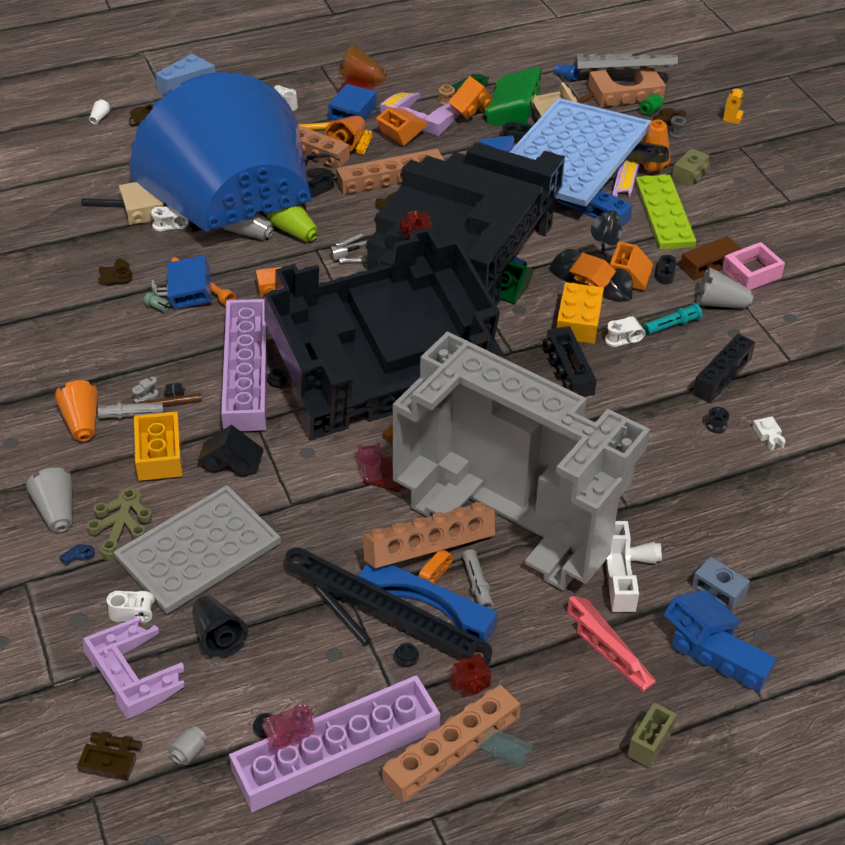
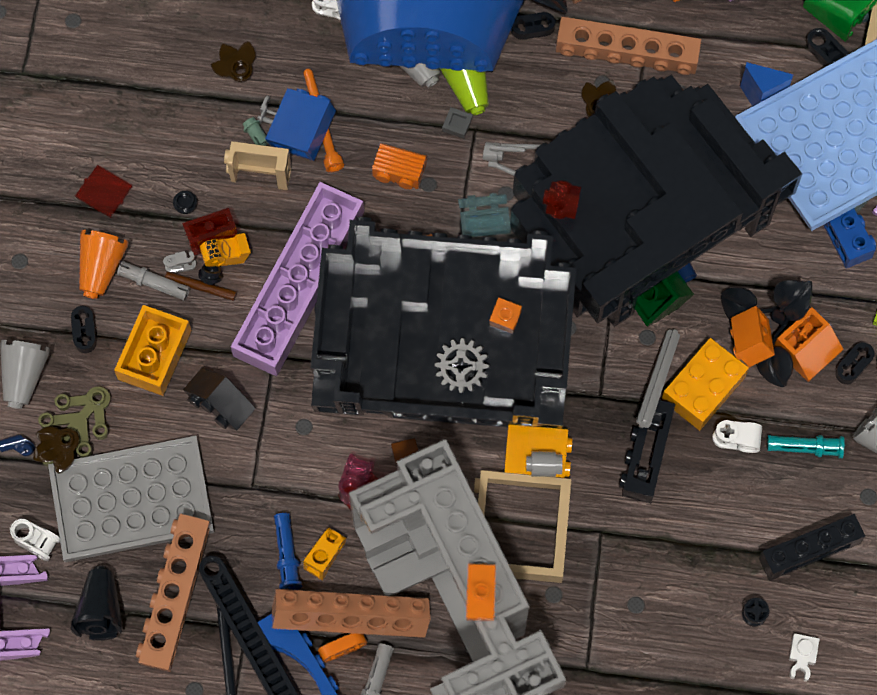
camera: 30 degrees right, 25 degrees up
none -> dark brown plate [33,427,80,474]
none -> black beam [71,306,97,353]
none -> clear red piece [75,165,132,218]
none -> nougat brick [136,514,211,672]
none -> black plate [173,191,197,214]
none -> clear red brick [182,208,237,256]
none -> light orange leg [200,233,251,267]
none -> tan panel [224,141,292,190]
none -> blue pin [274,513,302,590]
none -> light orange leg [303,527,347,581]
none -> light grey gear [435,338,490,393]
none -> dark grey plate [442,107,473,139]
none -> orange plate [466,564,496,621]
none -> orange brick [489,297,522,334]
none -> light grey axle [636,329,680,428]

